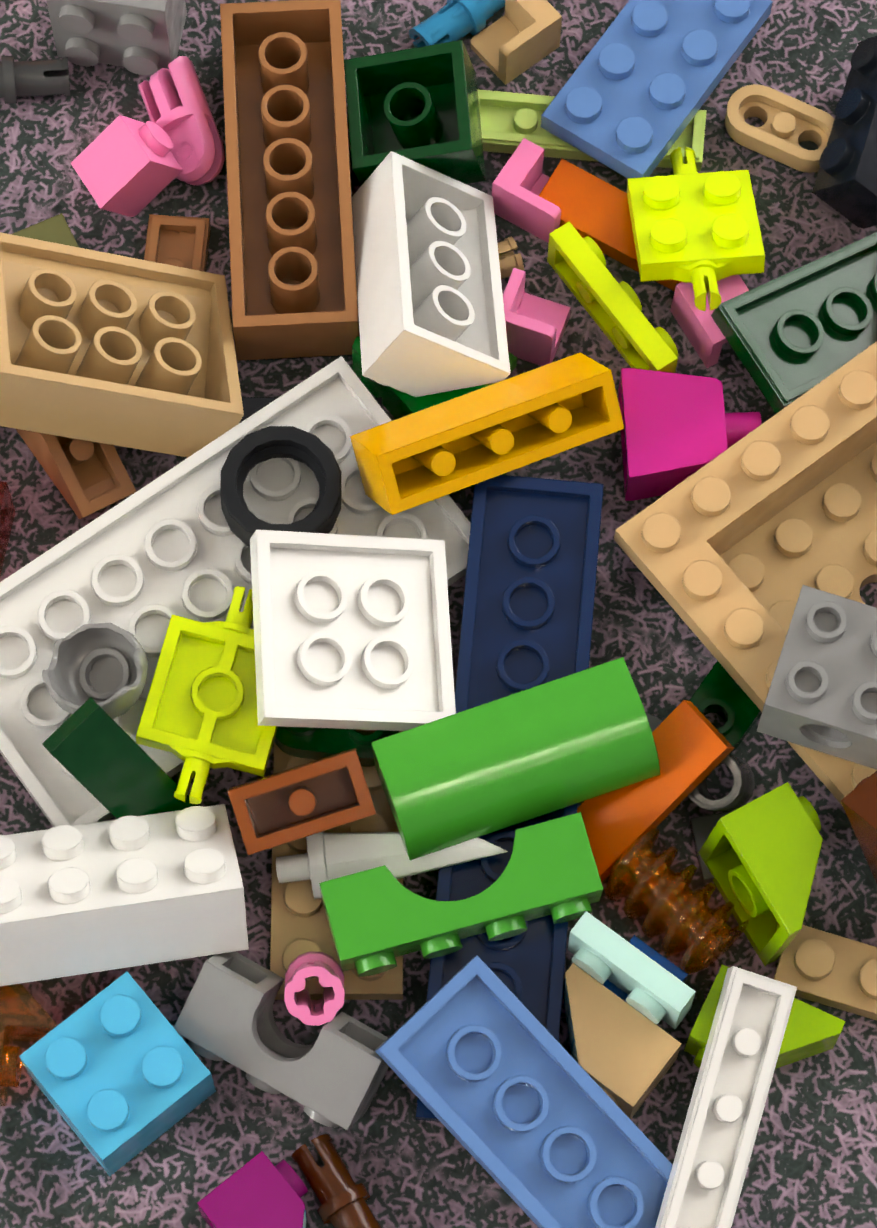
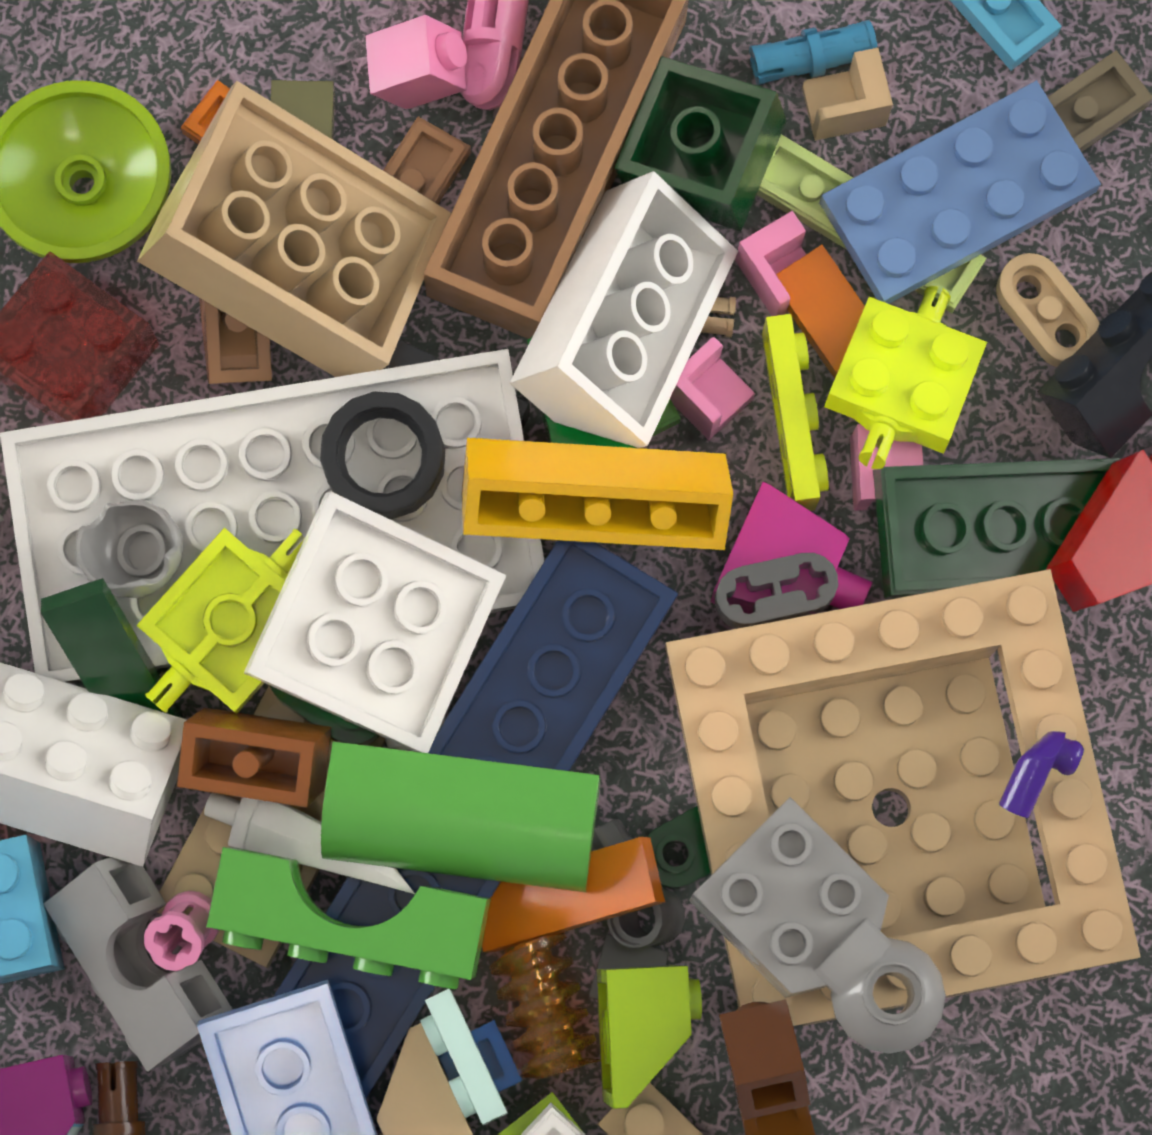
camera: 25 degrees right, 10 degrees up
none -> dark grey beam [715,553,838,629]

